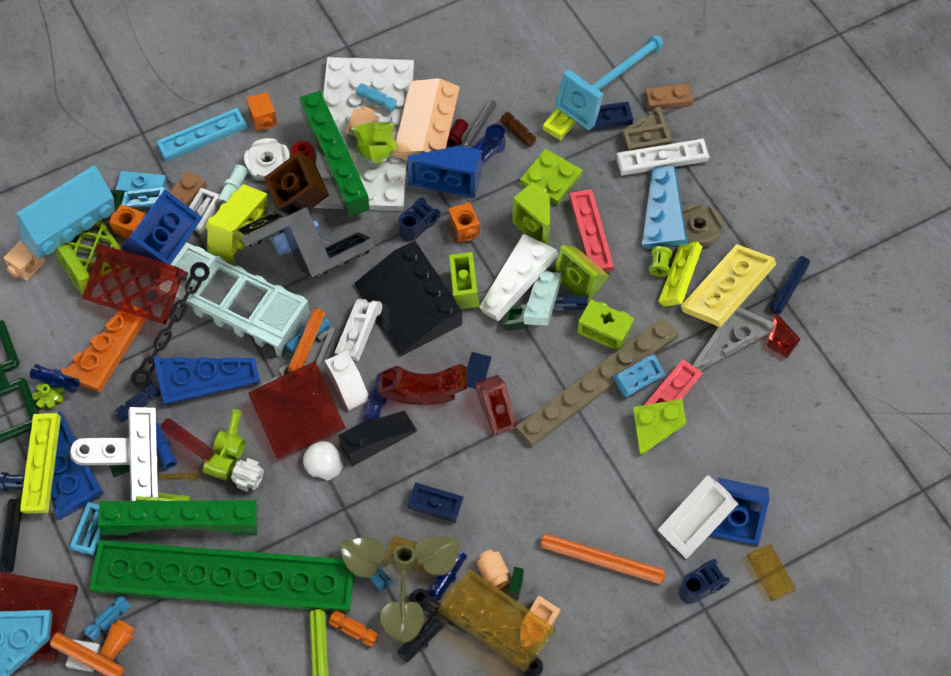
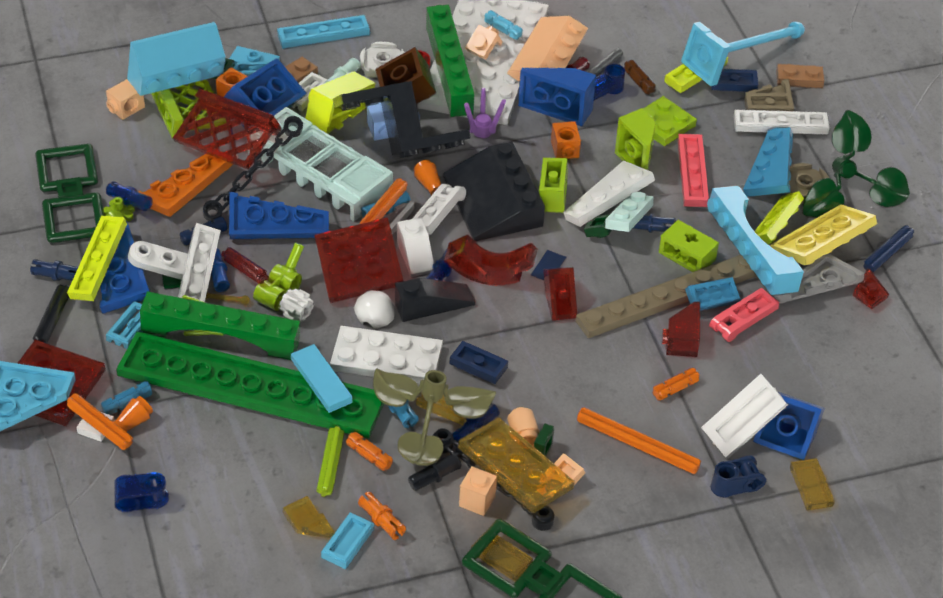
camera: 10 degrees right, 15 degrees down
orange brick [246,92,278,131] -> none
lime helmet [351,122,398,164] -> none
dark blue piece [399,198,441,241] -> none
lime slope [554,245,609,303] -> none
lime wing [633,399,687,455] -> none
lime bush [649,246,672,277] -> none
none -> medium azure tile [291,344,352,413]
none -> white plate [330,326,443,384]
none -> orange cone [414,160,441,196]
none -> light nougat brick [459,466,497,516]
none -> medium lavender plant [464,88,506,138]
none -> orange axle [652,368,700,400]
none -> clear red slope [662,302,700,357]
none -> medium azure arch [707,186,804,295]
none -> dark green plant [802,110,910,218]

